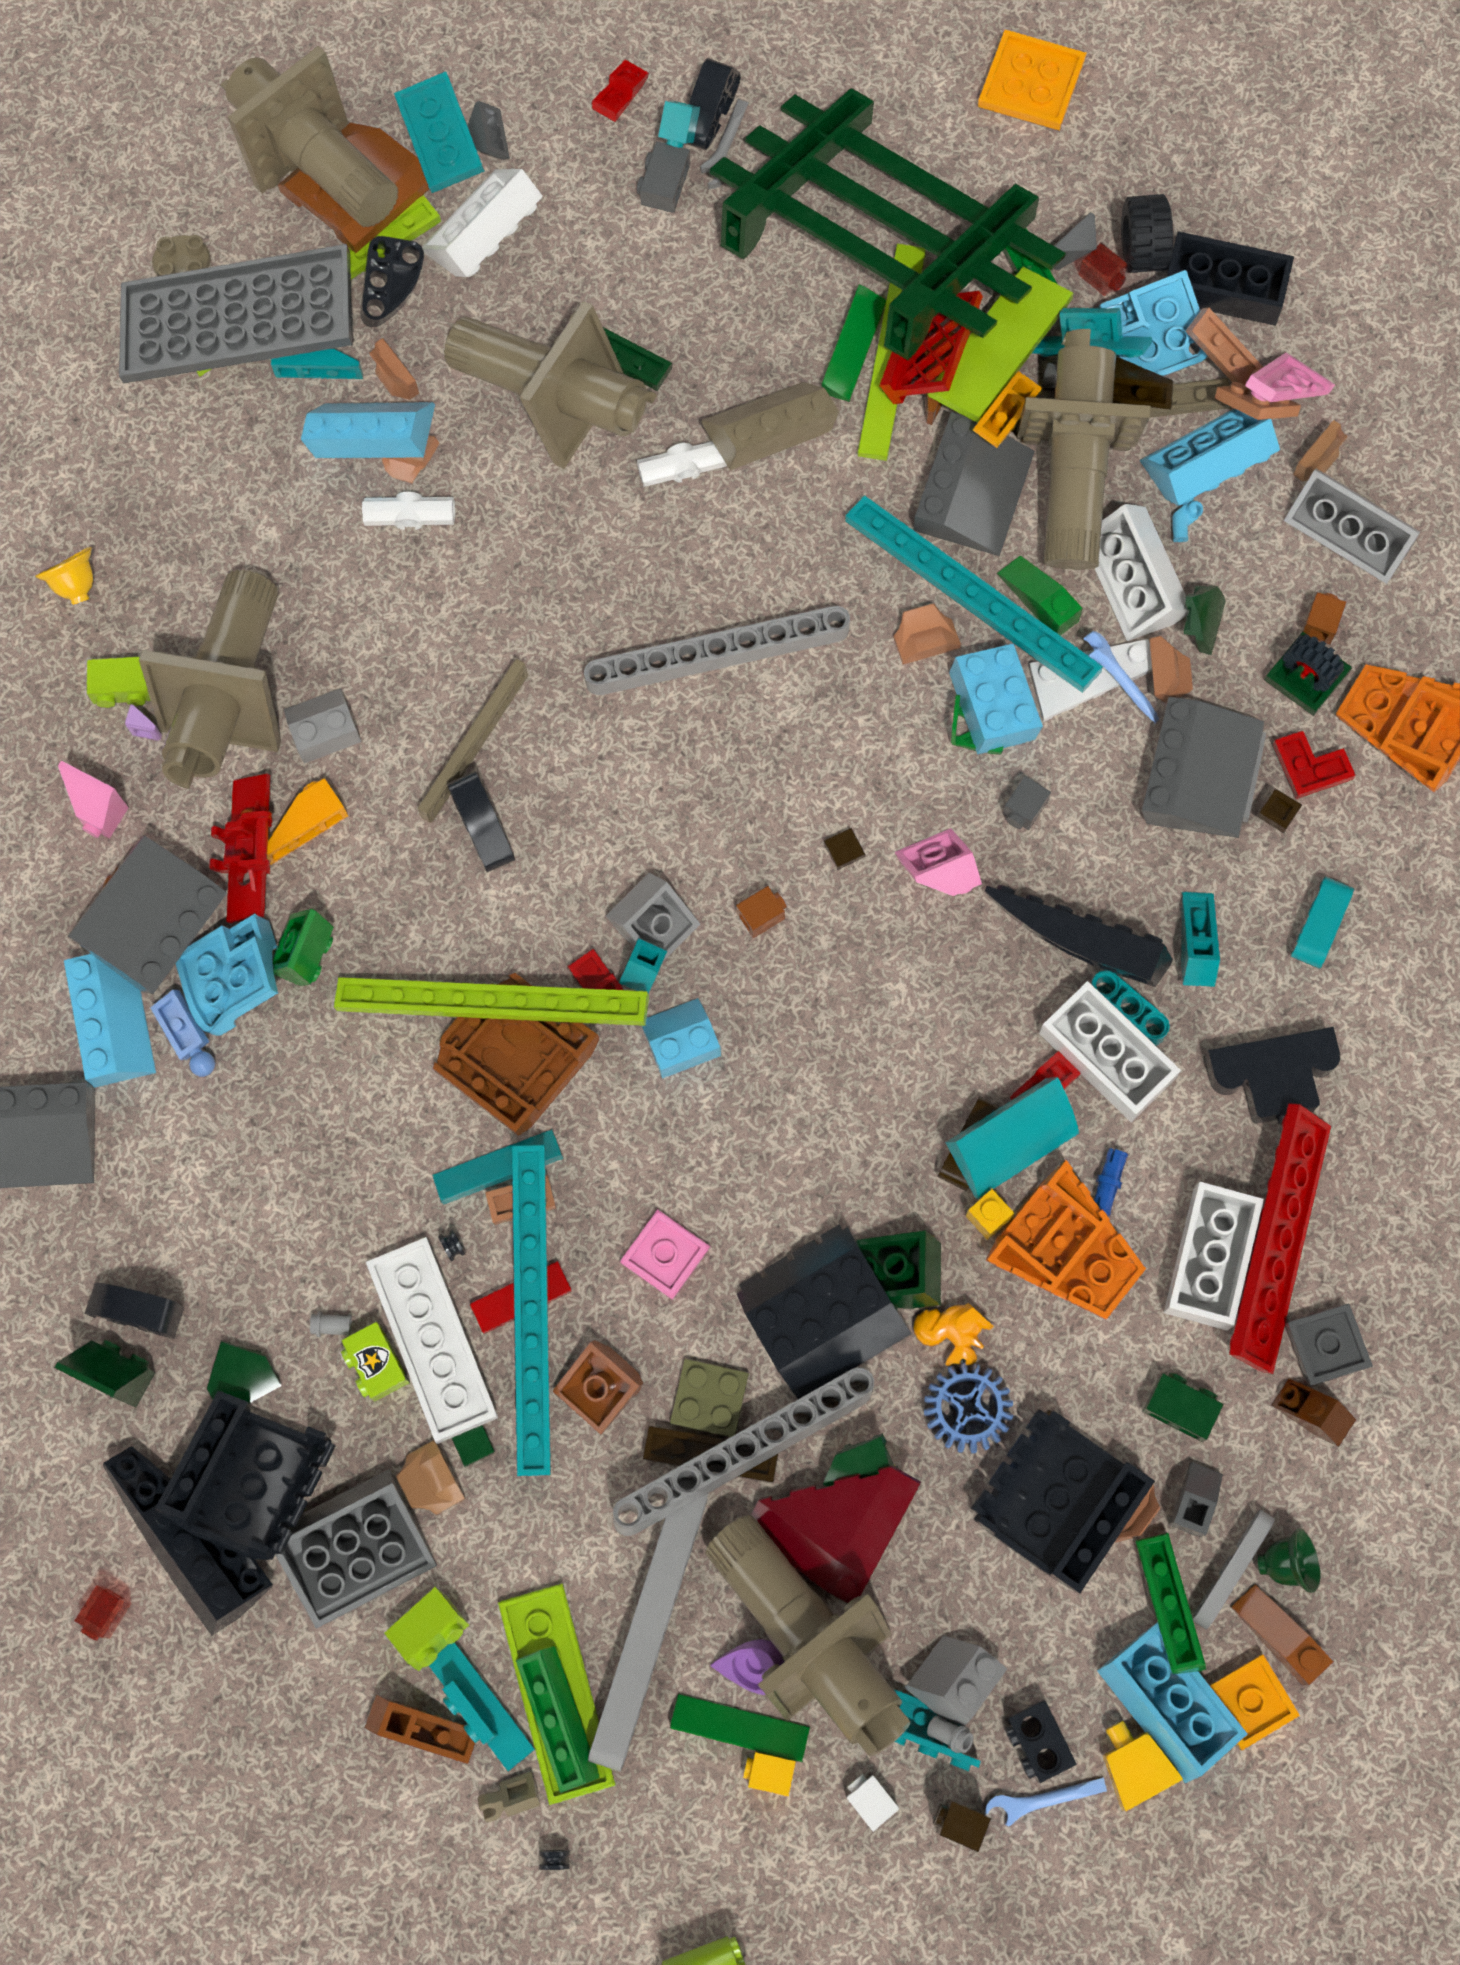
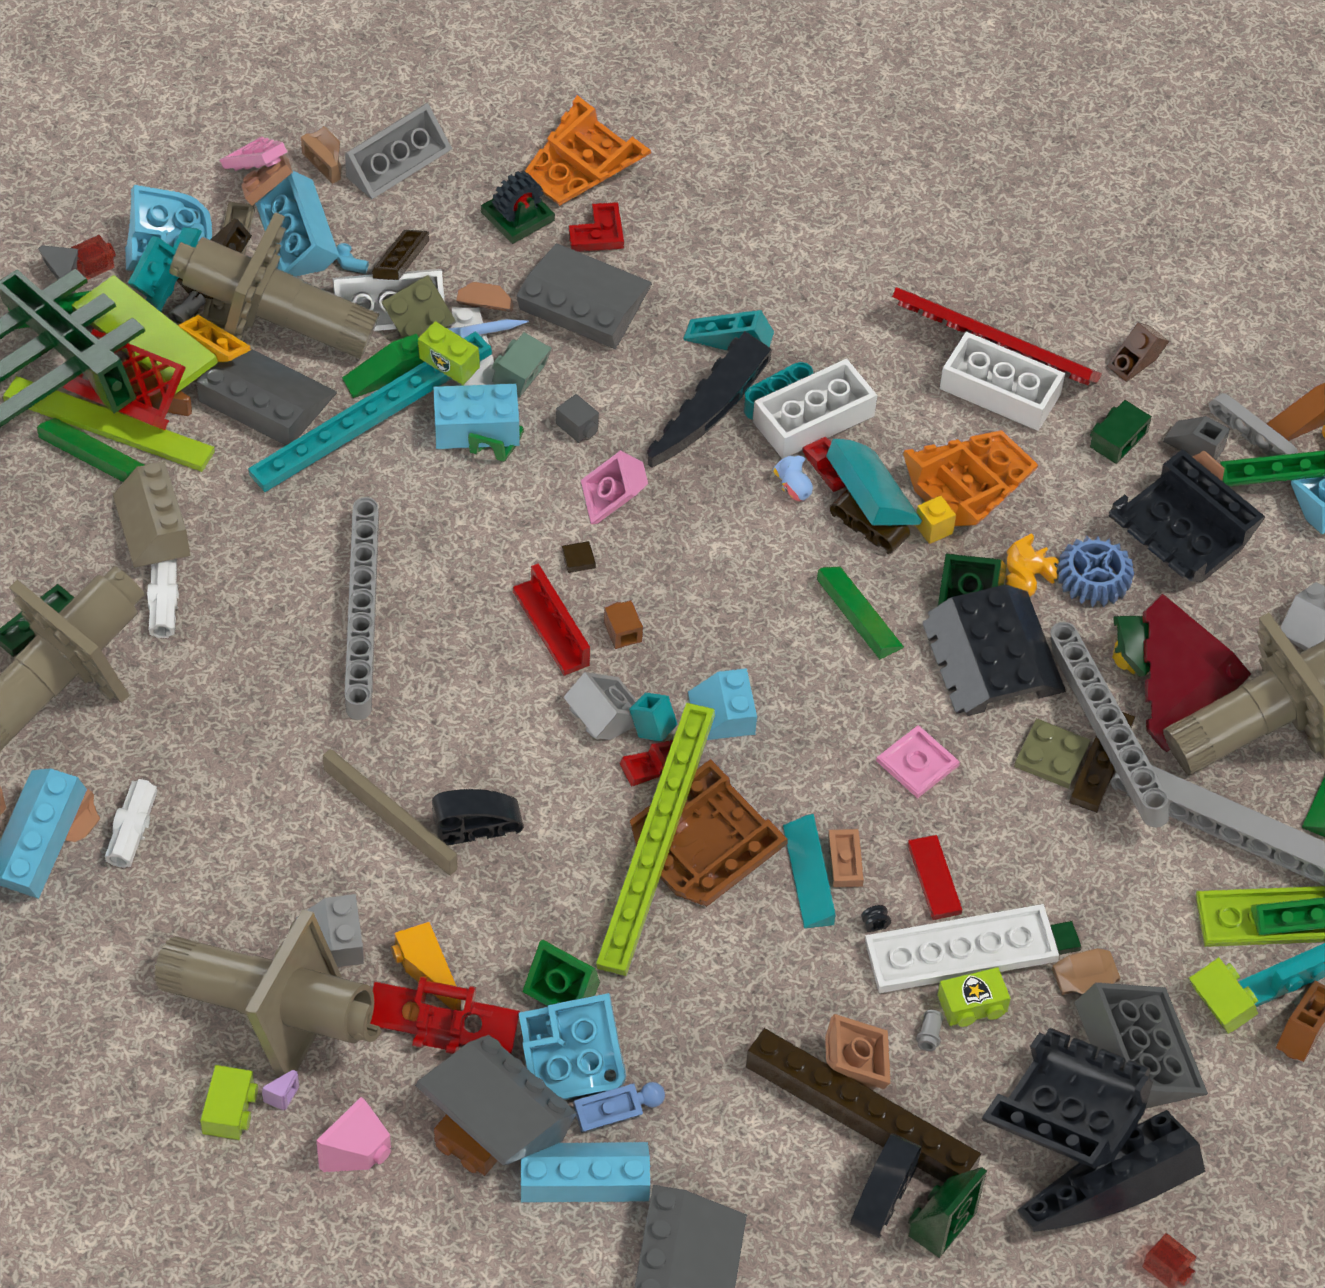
camera: 85 degrees left, 20 degrees down
yellow hat [35,547,93,605] -> none
dark green slope [207,1340,281,1404] -> none
teal plate [512,1145,551,1476] -> none
dark orange slope [553,1340,644,1435] -> none
medium lavender piece [710,1639,785,1695] -> none
nougat slope [893,603,961,665] -> none
blue pin [1094,1148,1129,1216] -> none
black tyre [1121,194,1173,273] -> none
black brick [1166,231,1294,326] -> none
dark green slope [1184,585,1226,655] -> none
nougat plate [1185,308,1263,385] -> none
black brick [1204,1027,1341,1125] -> none
dark brown tile [1257,788,1302,833] -> none
dark green hat [1258,1528,1321,1593] -> none
dark grey plate [1285,1303,1373,1387] -> none
teal beam [1290,876,1355,969] -> none
dark orange brick [1302,592,1346,645] -> none
none -> dark brown tile [372,230,429,280]
none -> olive plate [381,275,456,338]
none -> lime brick [418,321,480,385]
none -> sand green brick [492,332,552,398]
none -> red fence [513,563,590,676]
none -> dark brown brick [746,1028,981,1183]
none -> light blue animal [773,455,813,501]
none -> green slope [817,566,904,660]
none -> nougat slope [825,1014,891,1090]

